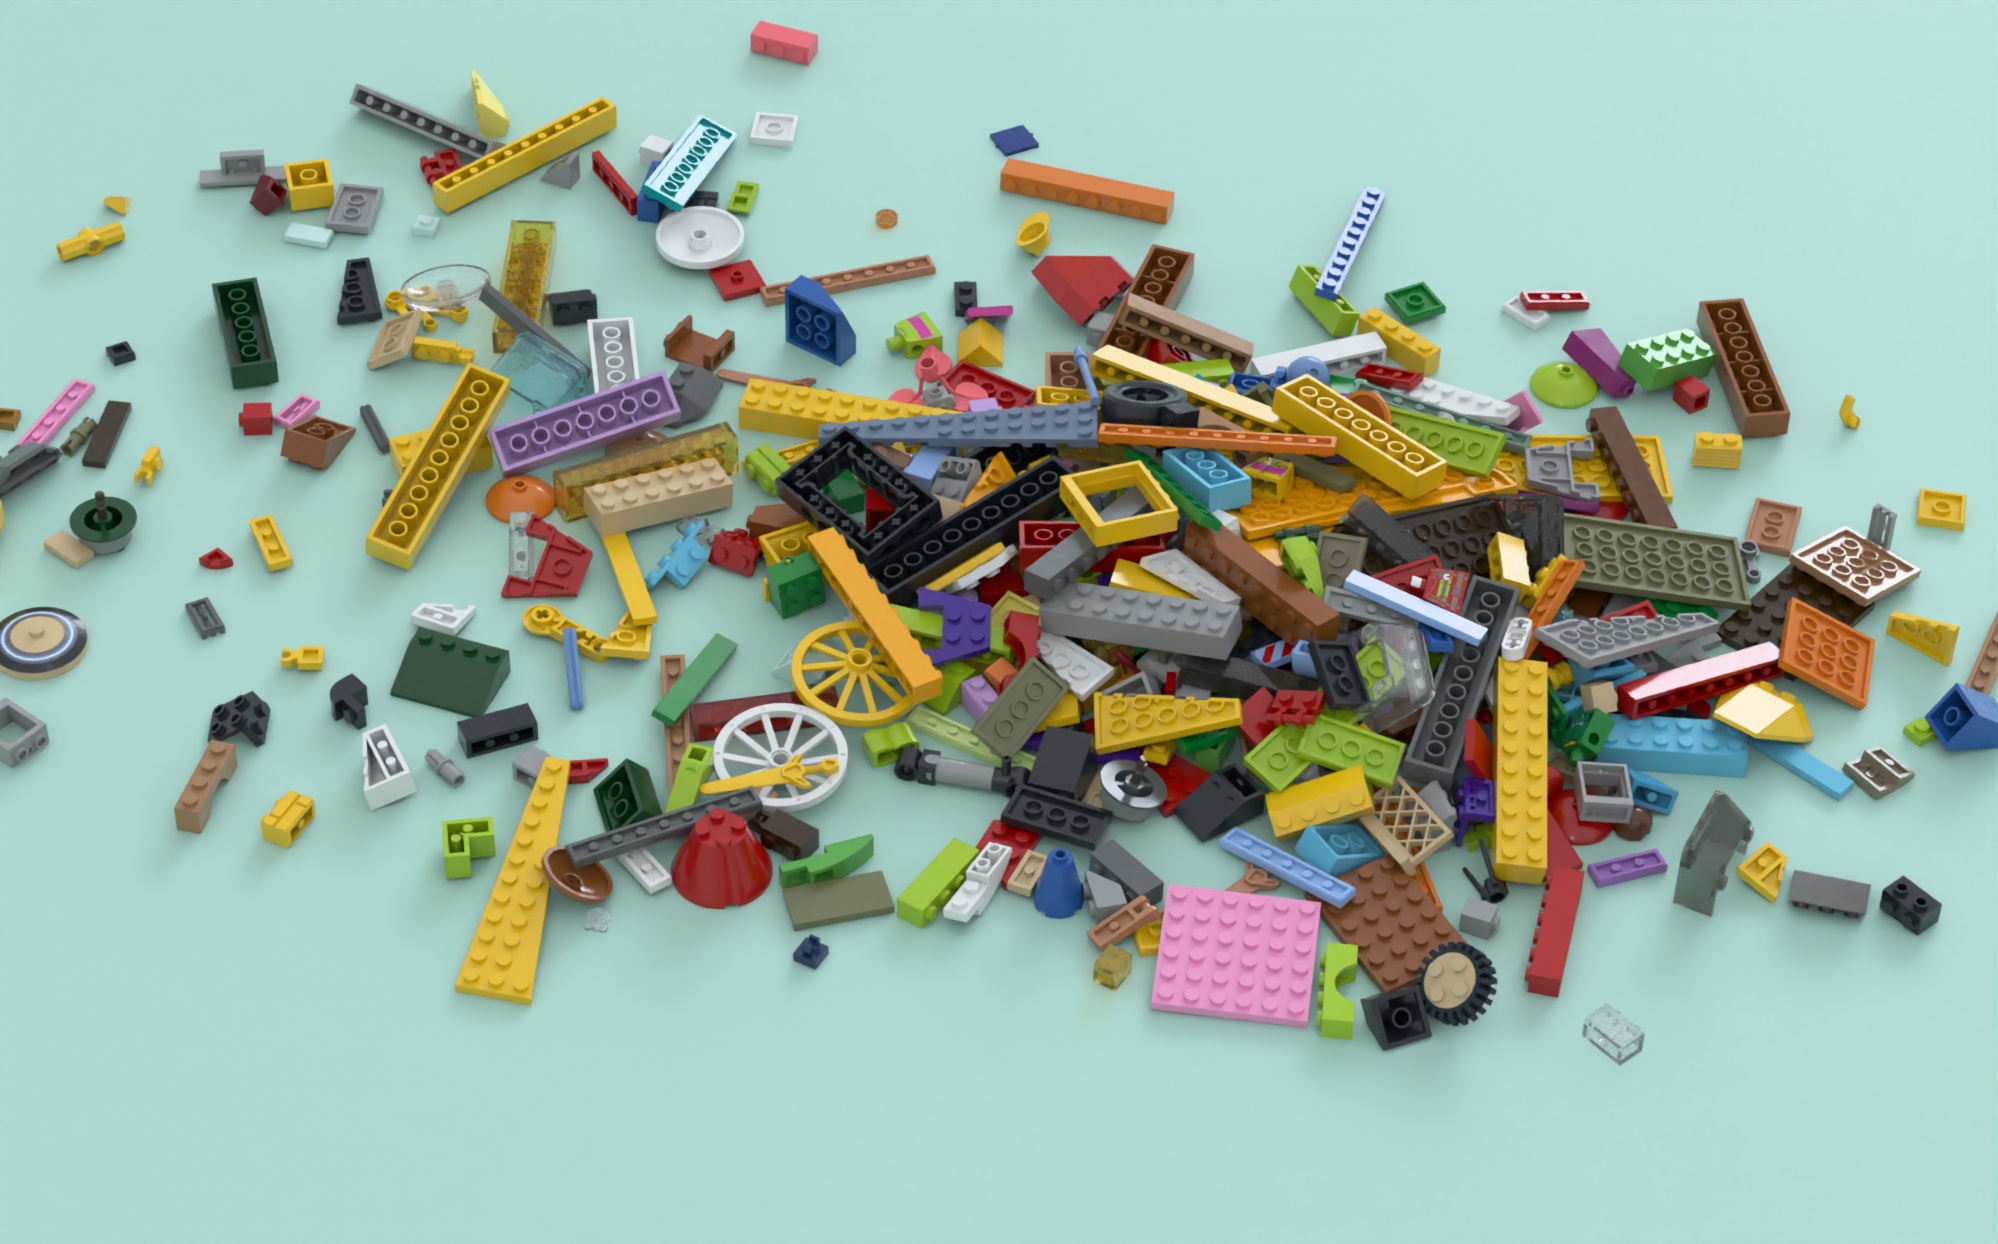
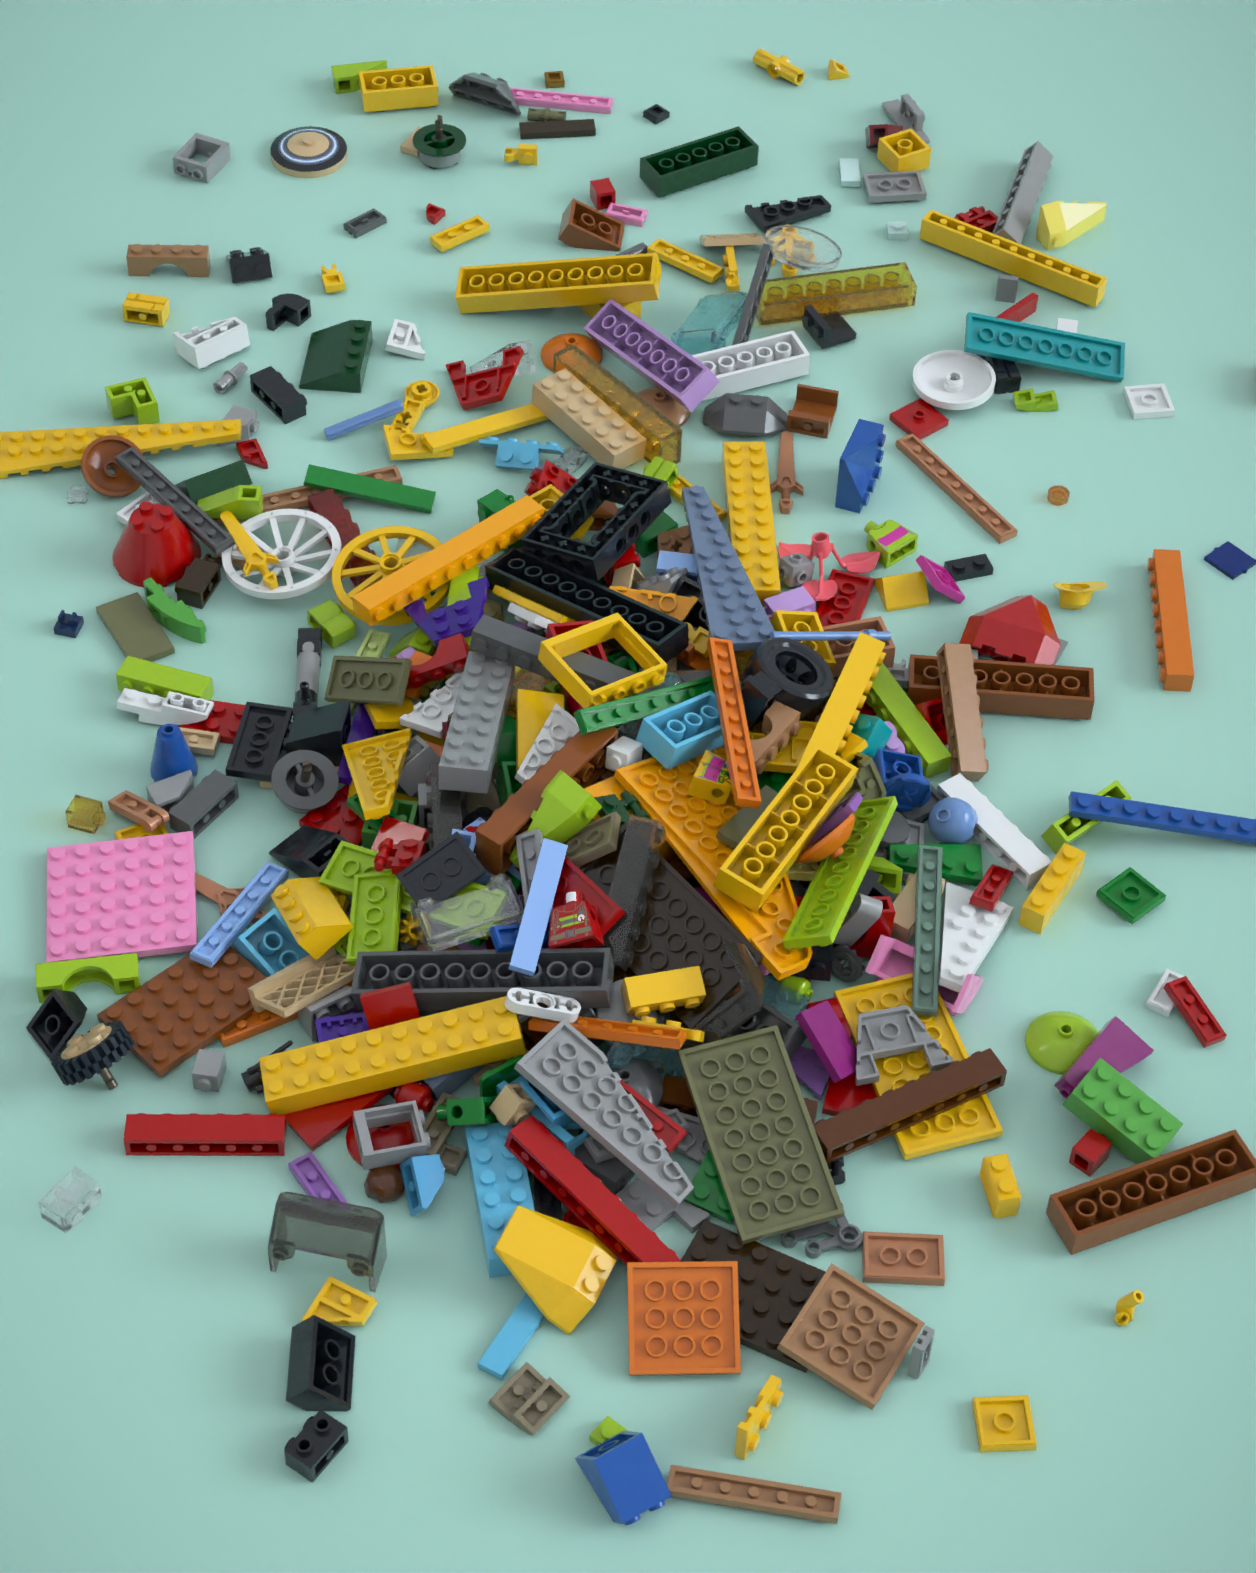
camera: 75 degrees right, 5 degrees up
none -> yellow plate [647,238,724,284]

